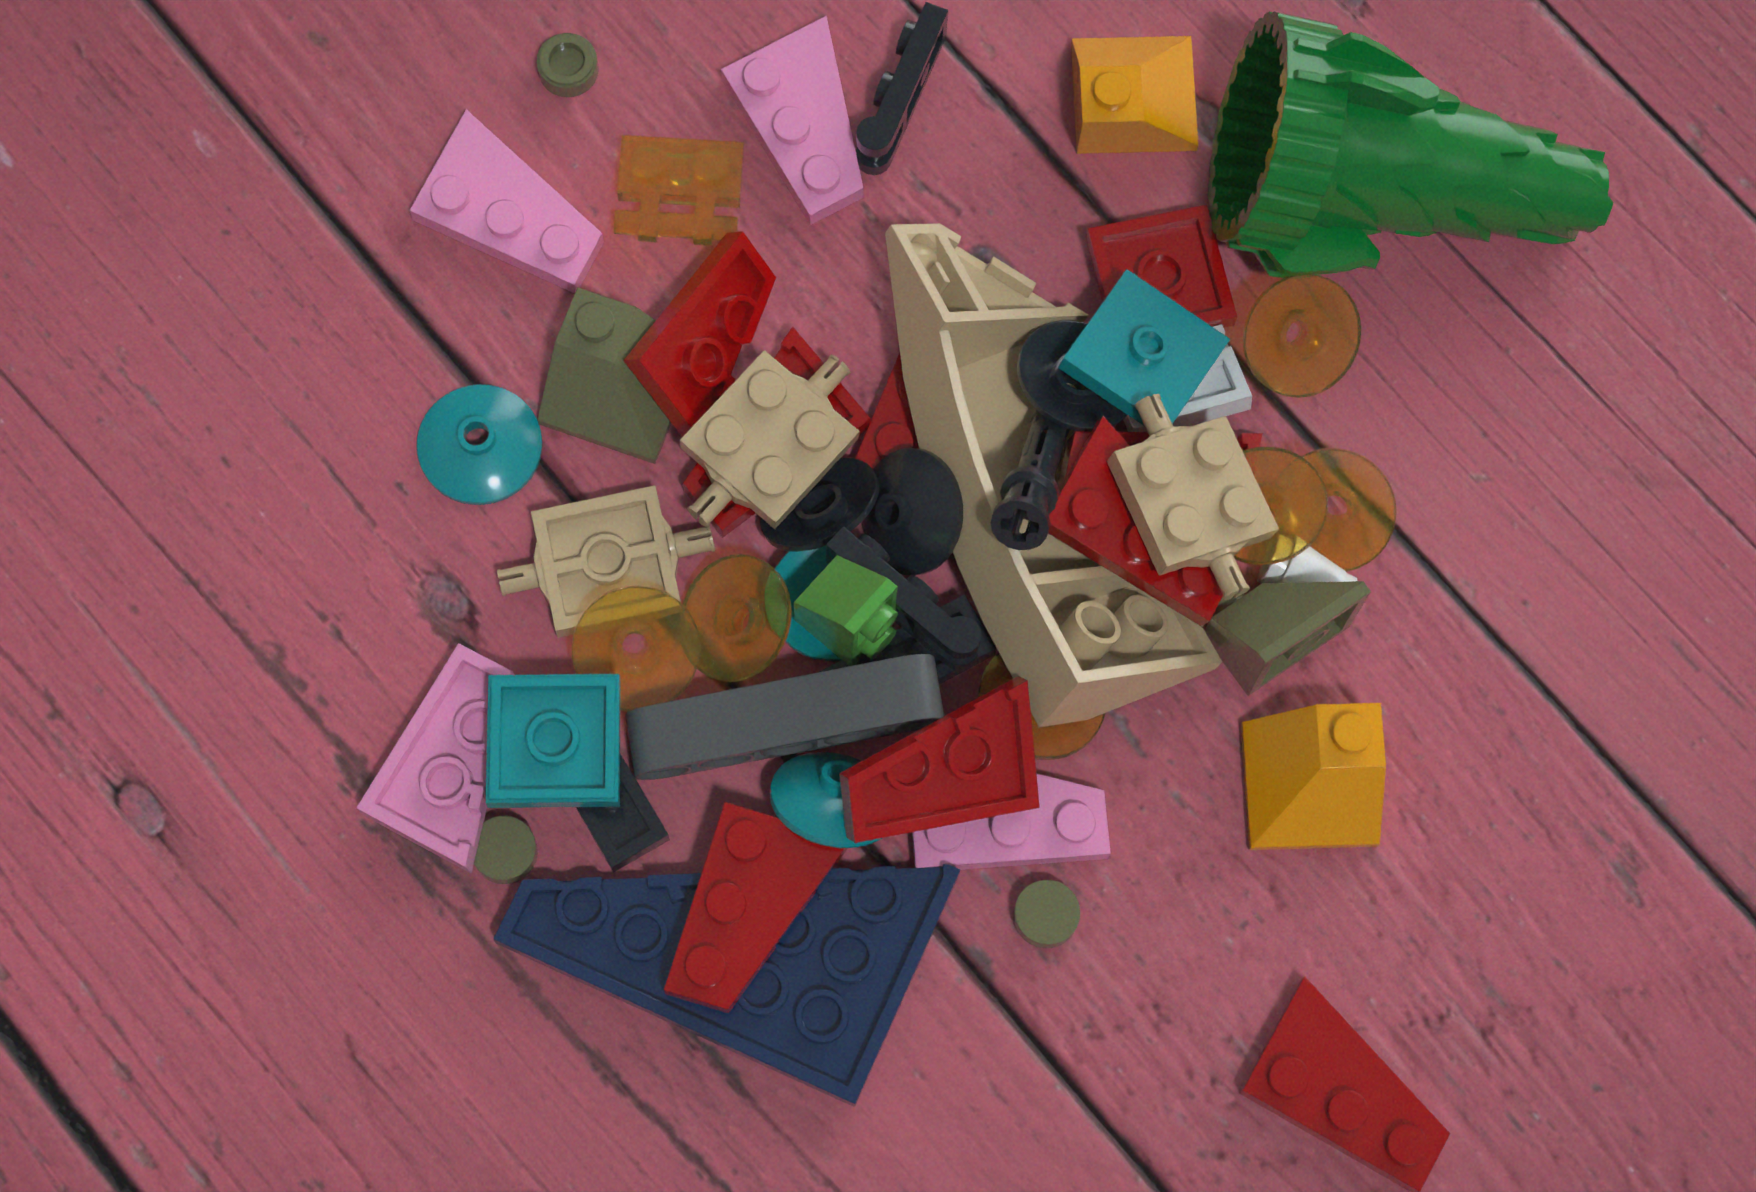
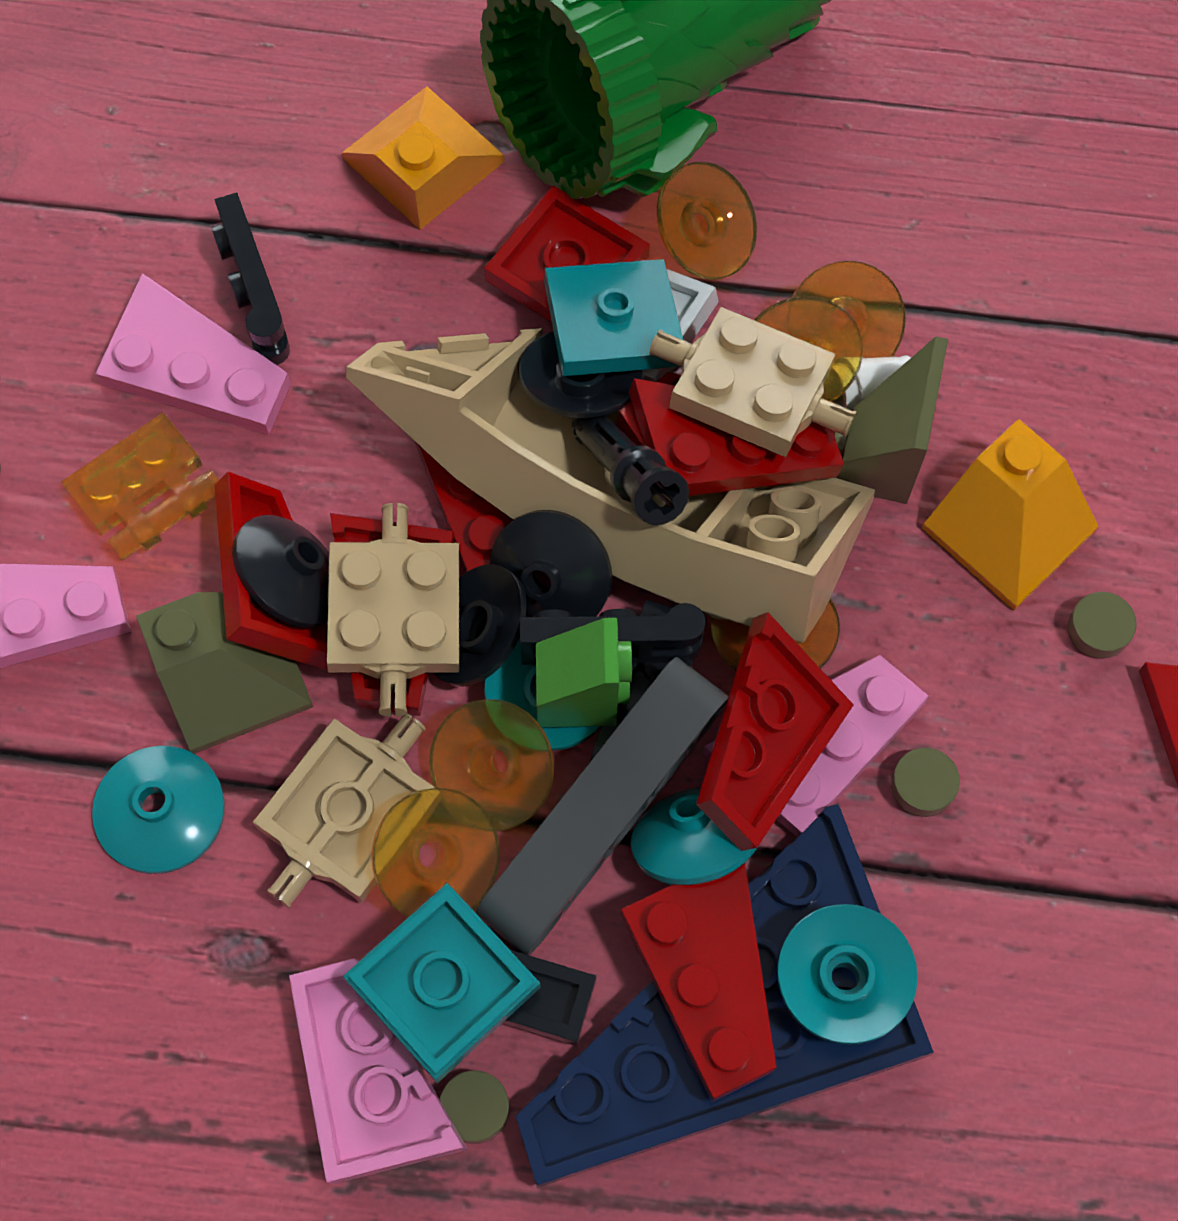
camera: 40 degrees left, 5 degrees down
none -> black dish [232,515,329,628]
none -> teal dish [777,904,918,1045]
none -> olive tile [1068,592,1137,659]

